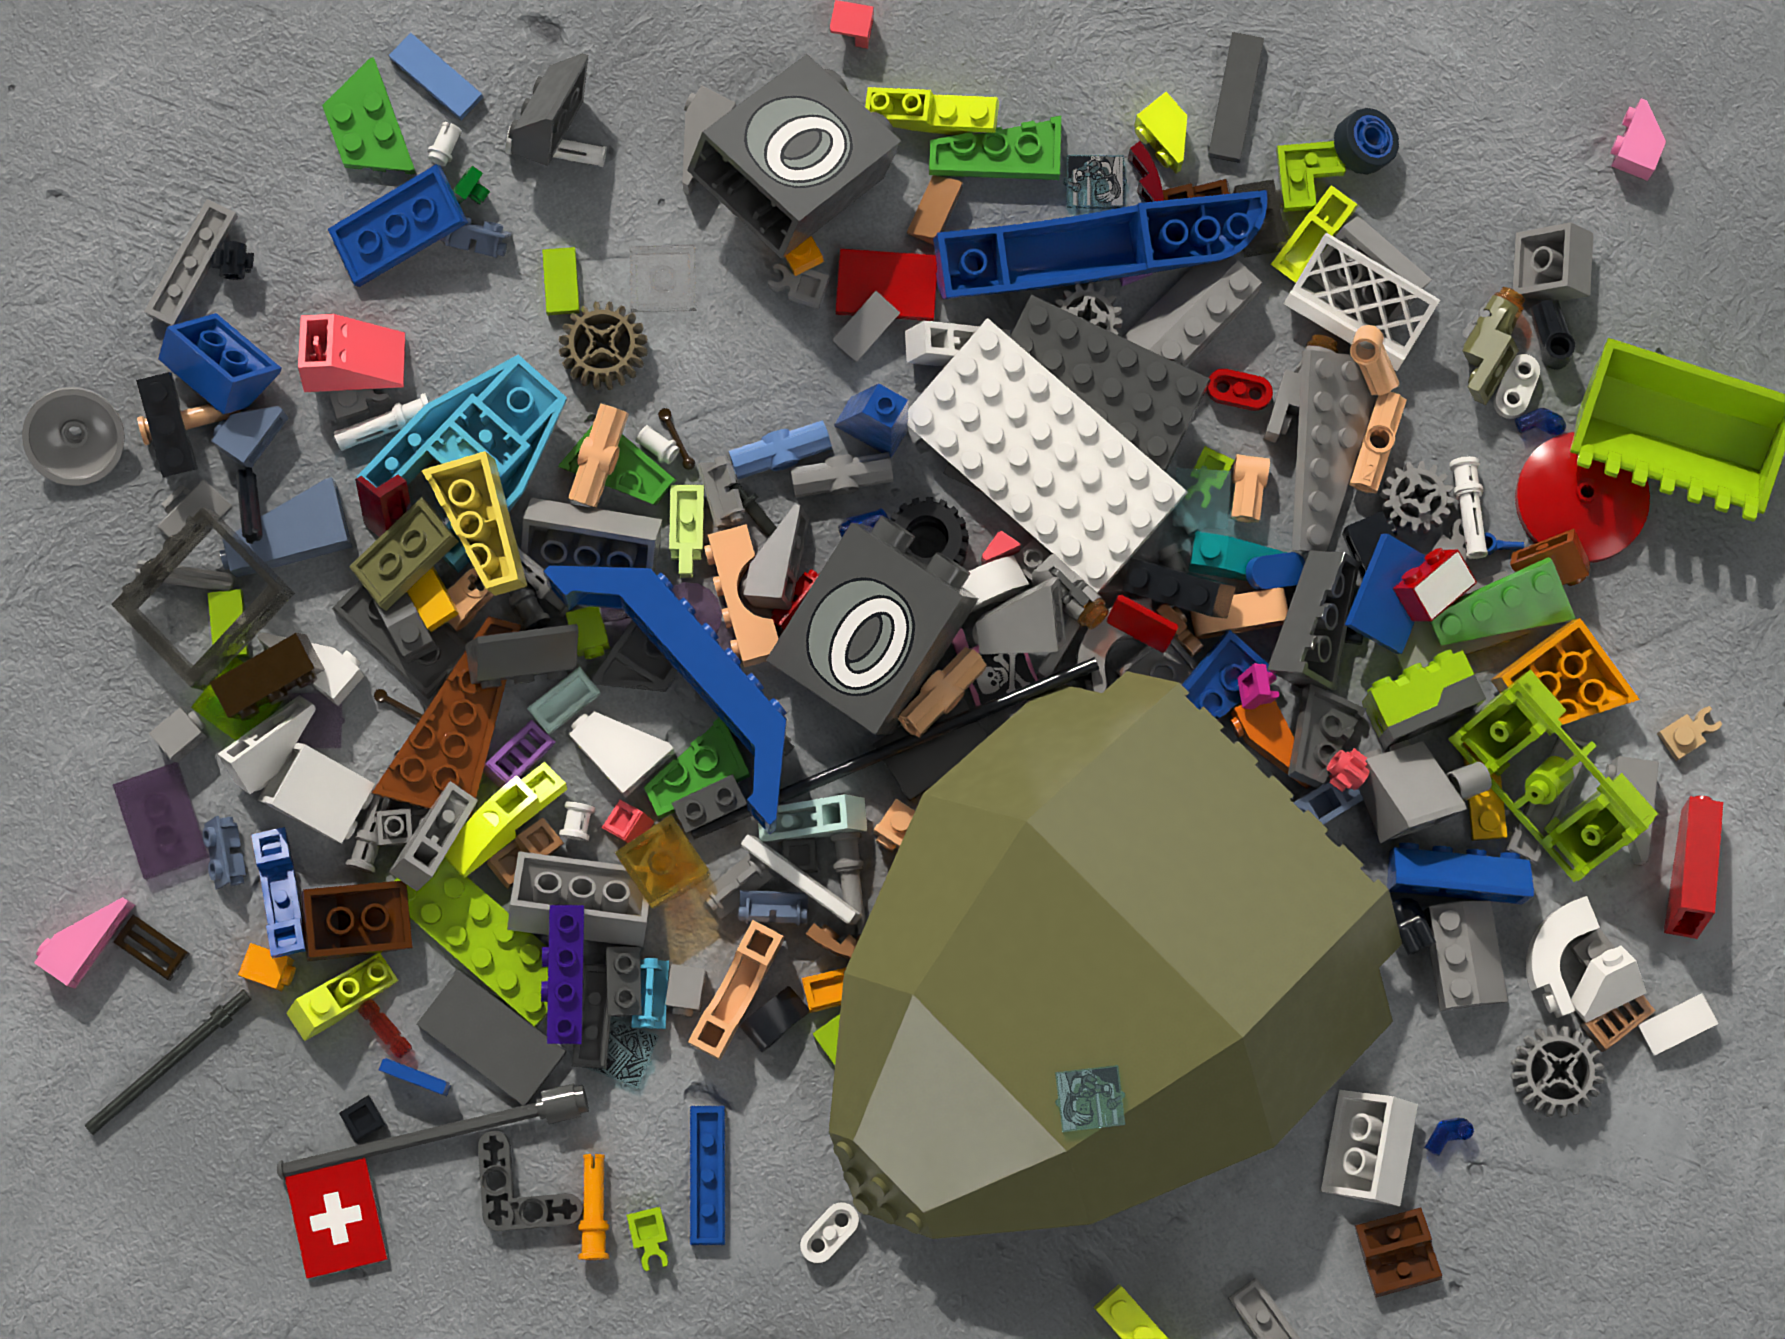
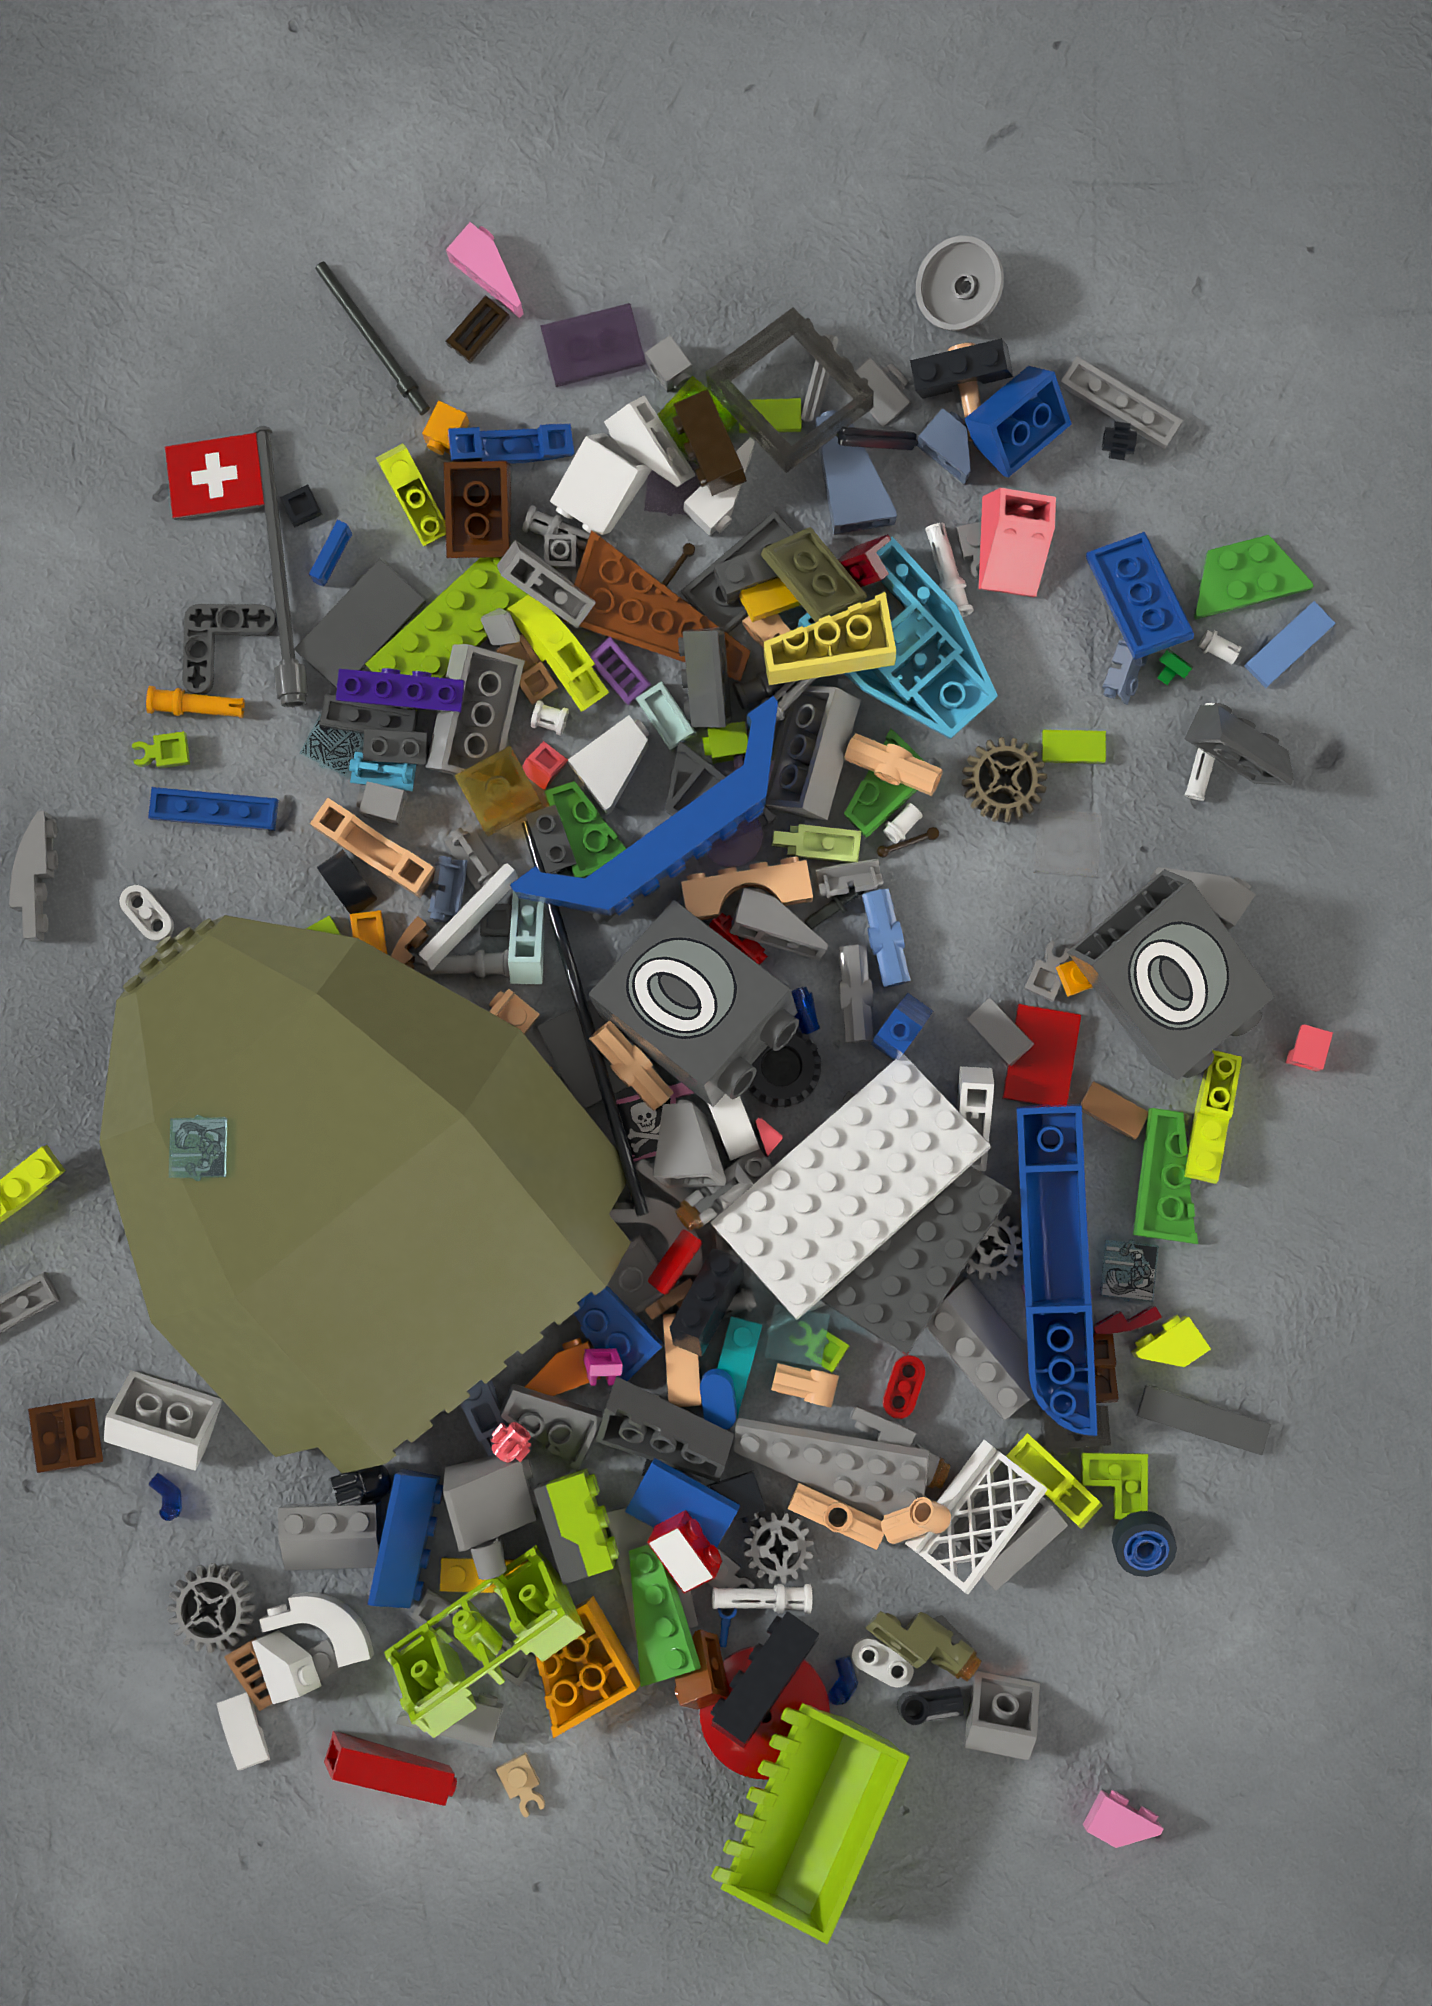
camera: 100 degrees right, 5 degrees up
sand blue hinge [203,816,246,890] -> none
clear red axle [358,999,412,1058] -> none
none -> light grey slope [481,608,520,645]
none -> black brick [710,1611,820,1749]

